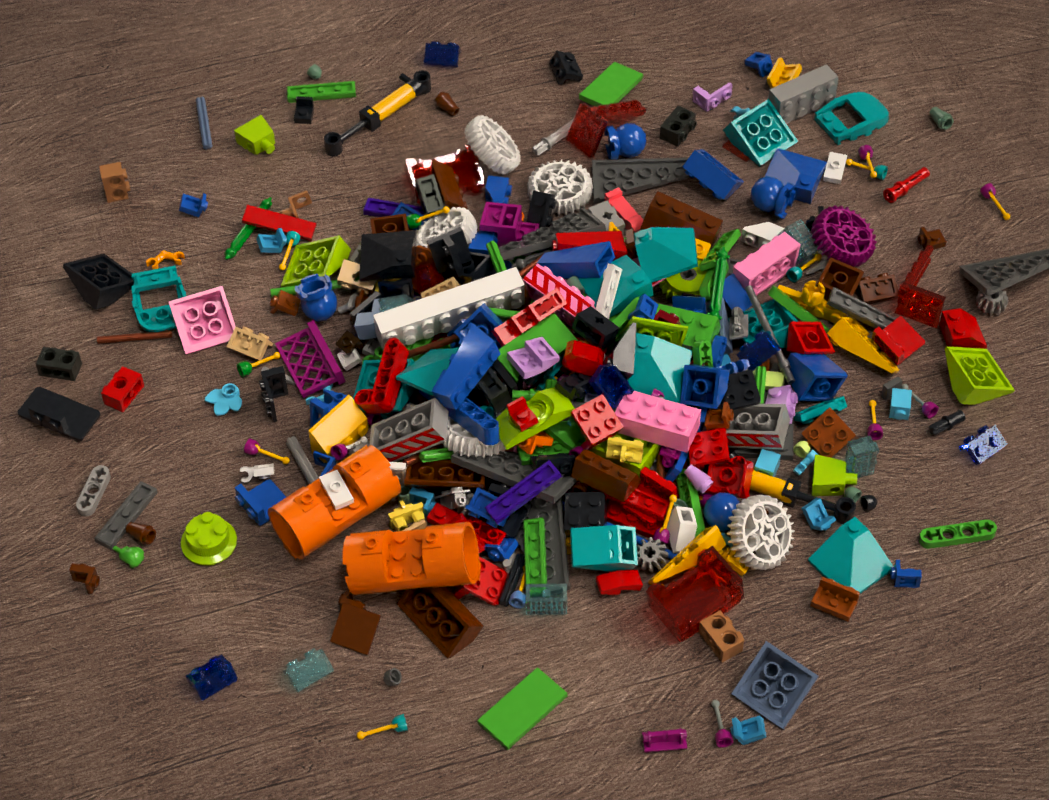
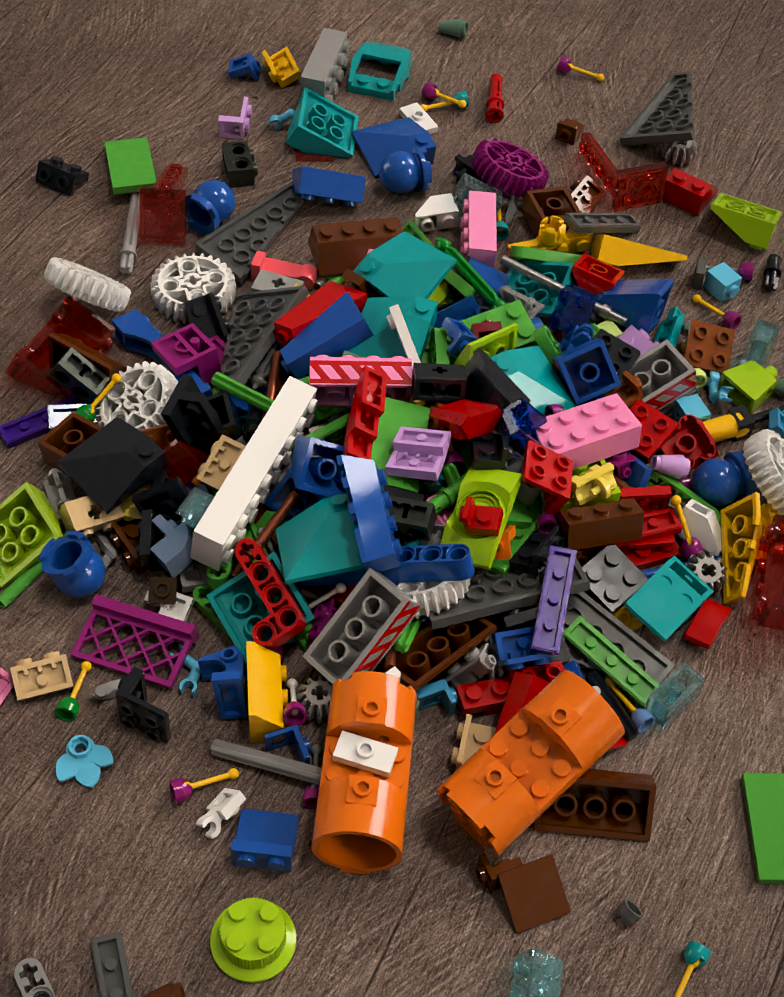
camera: 50 degrees left, 0 degrees up
dark orange bracket [270,290,300,316] -> none
light yellow hips [388,500,425,532] -> none
red bracket [872,316,925,366] -> none

